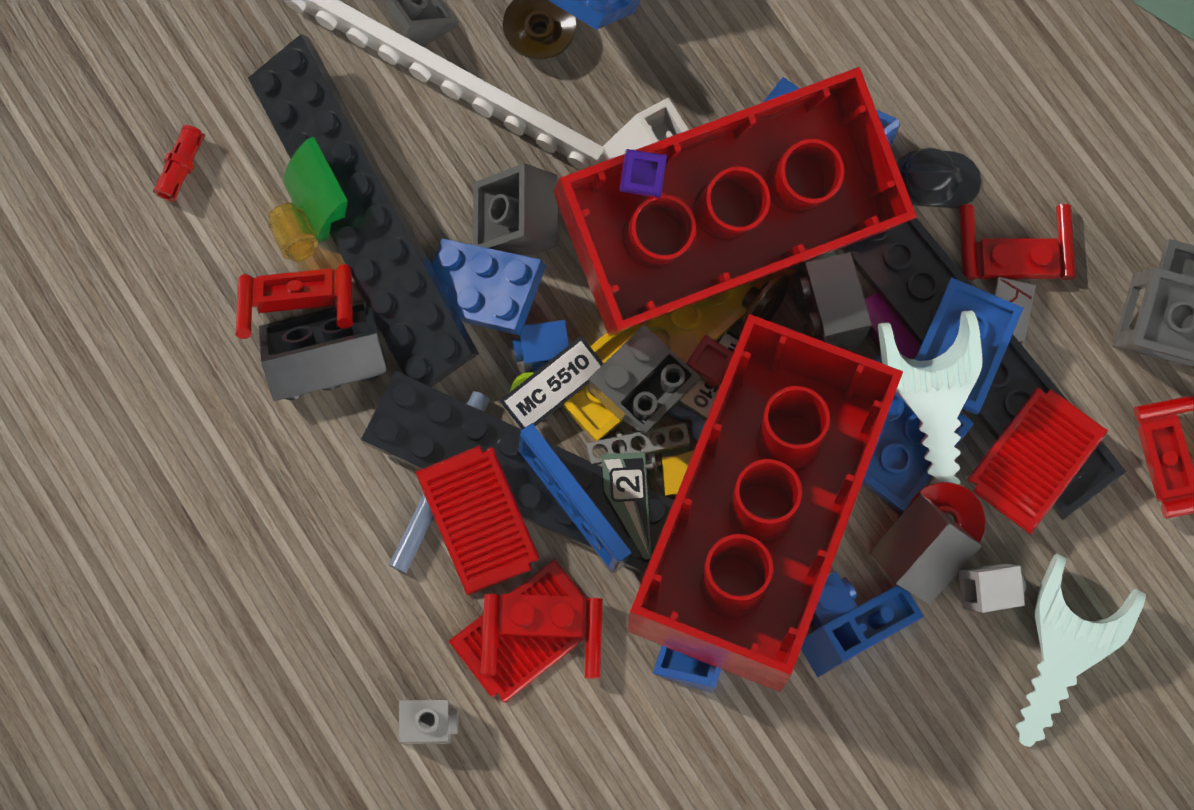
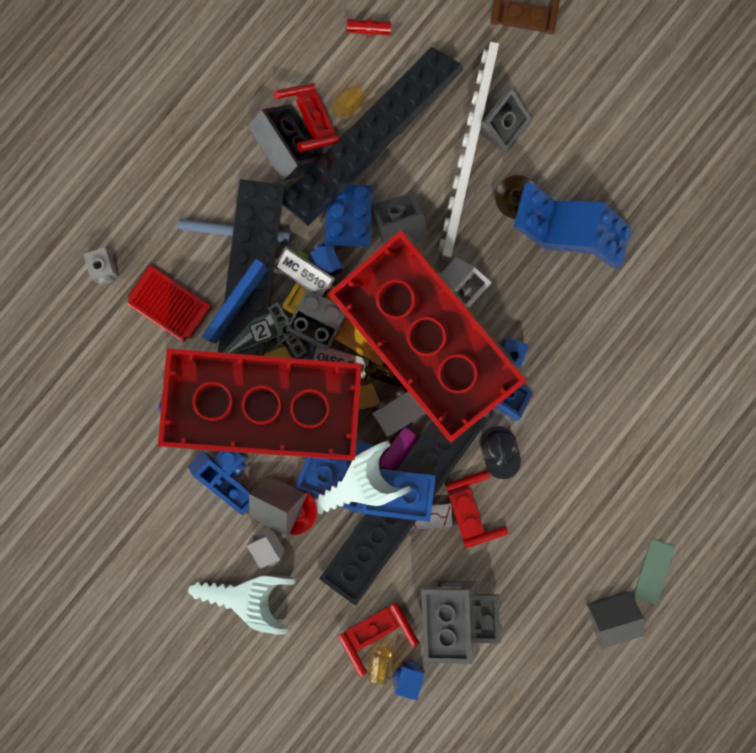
camera: 65 degrees right, 10 degrees up
green slope [283,137,348,244] -> none
red window [415,446,540,595] -> none
red plate [480,594,603,679] -> none
dark purple tile [619,149,667,198] -> none
red tile [686,334,734,389] -> none
red window [967,387,1108,535] -> none

